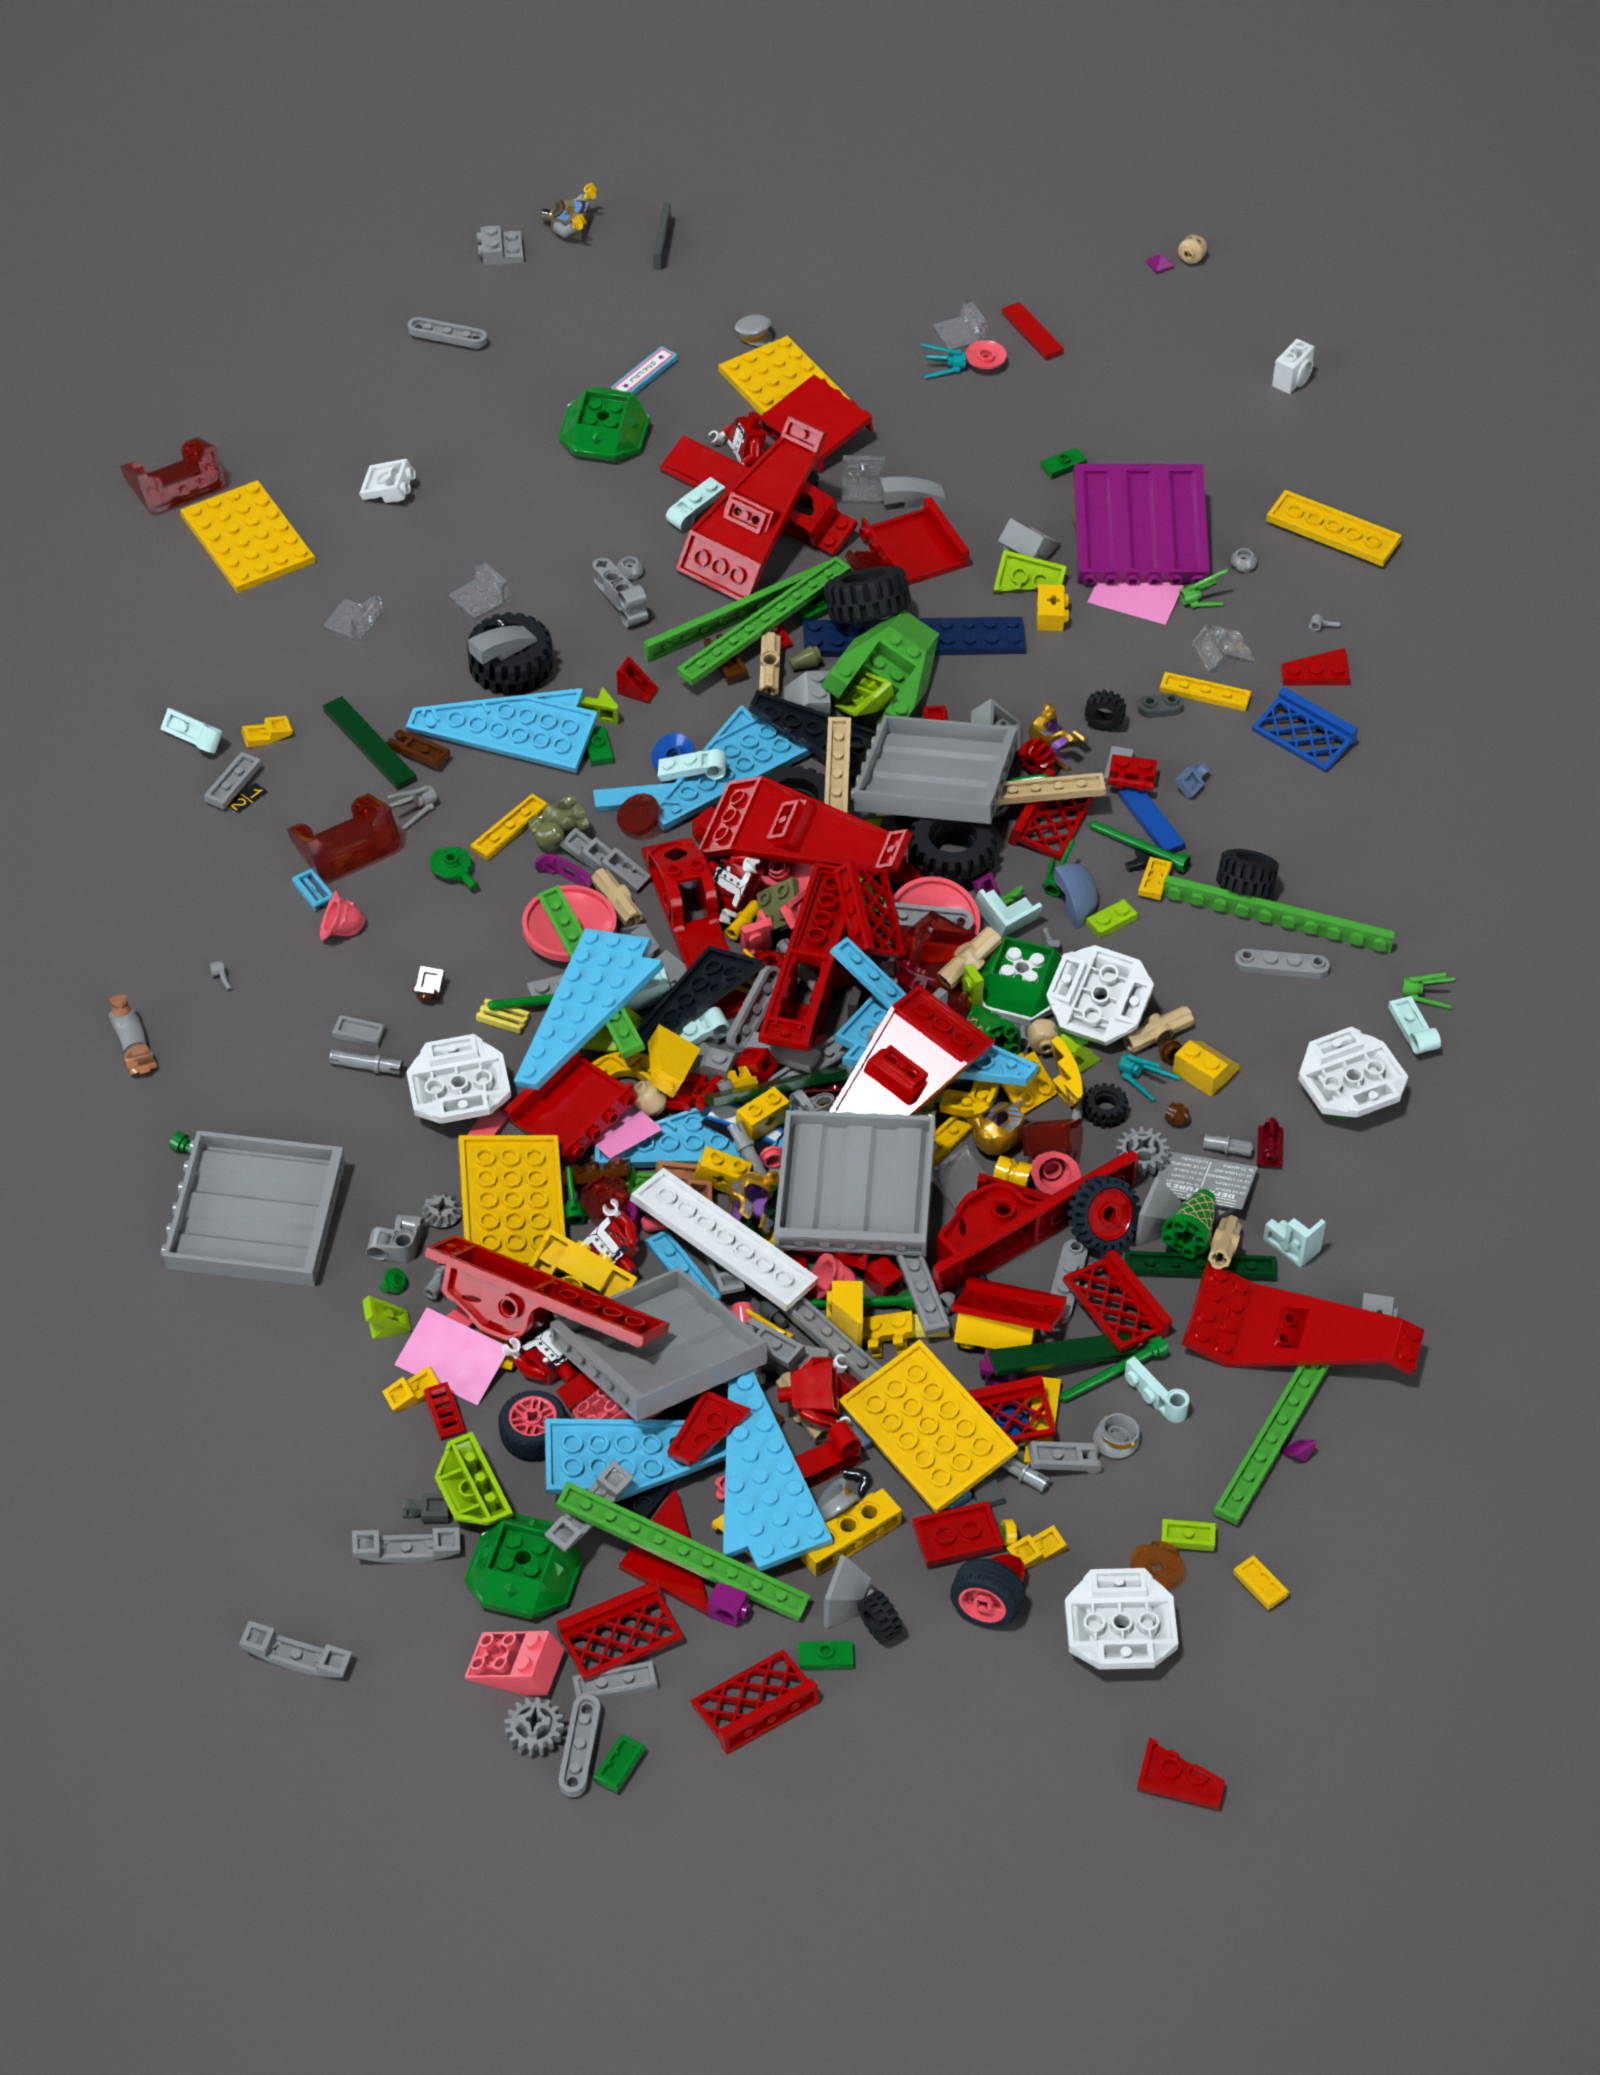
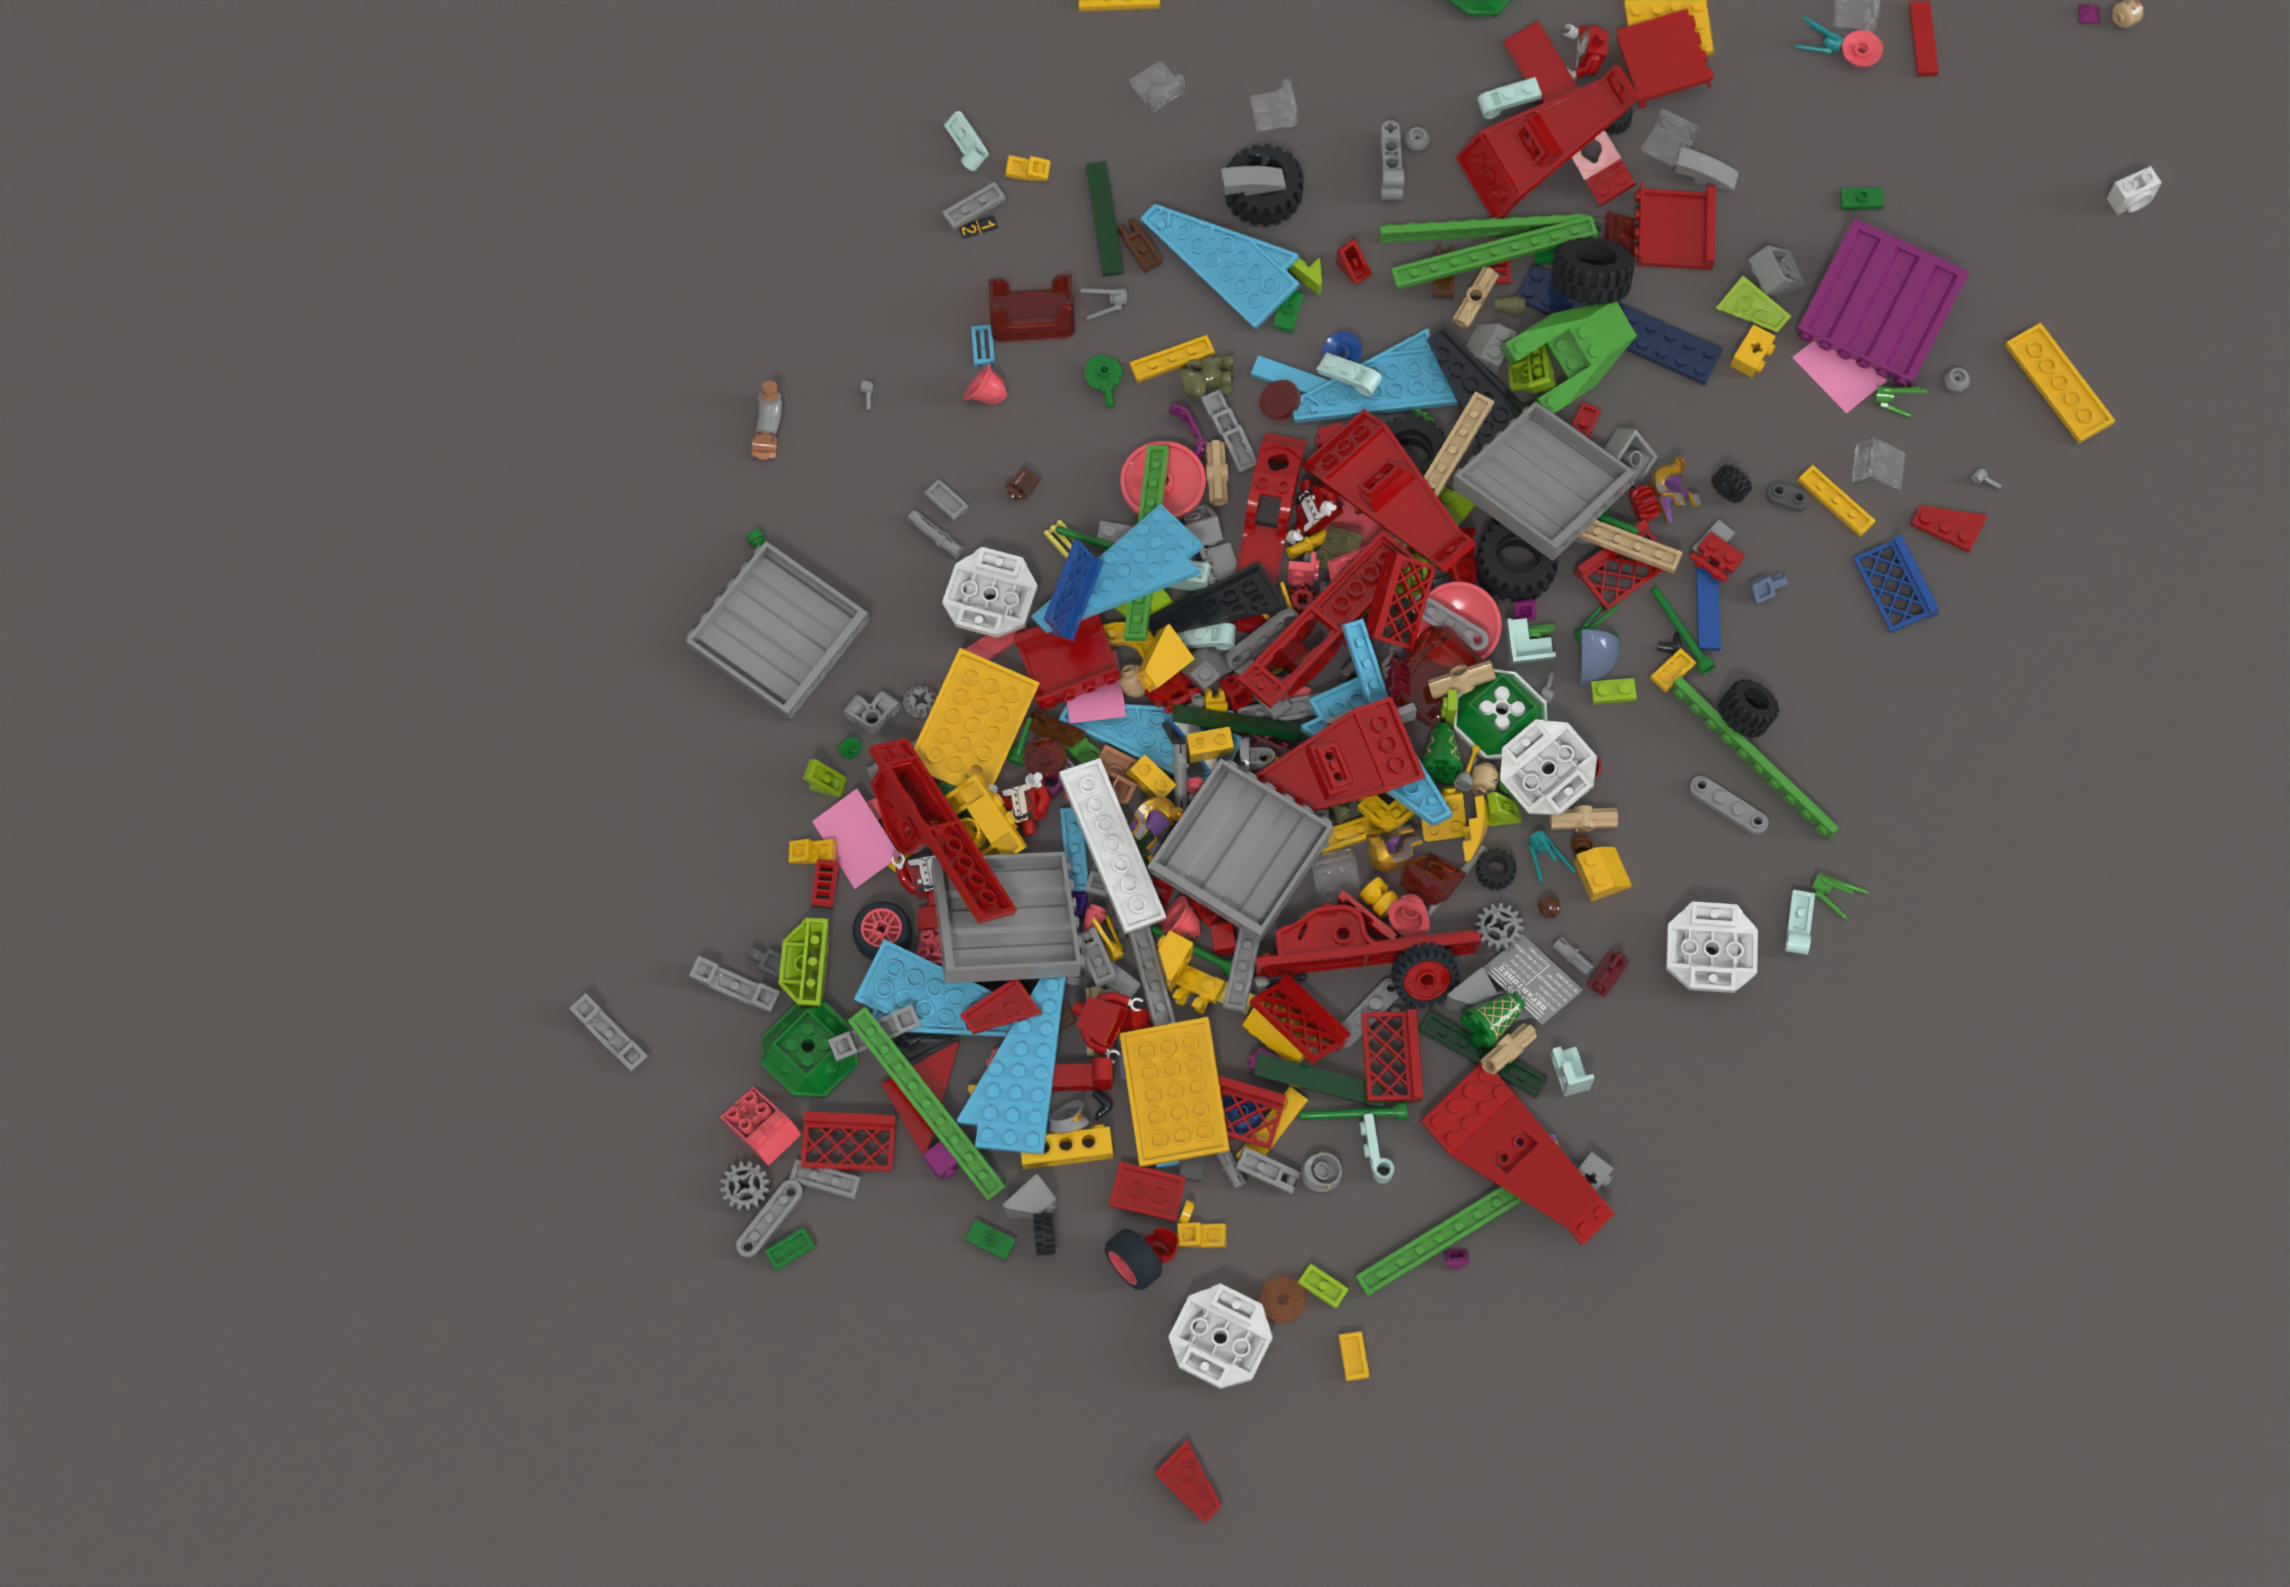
camera: 30 degrees right, 20 degrees up
red fence [691,1649,819,1754] -> none
none -> blue fence [1044,539,1104,641]
none -> light grey hinge [1454,745,1480,791]

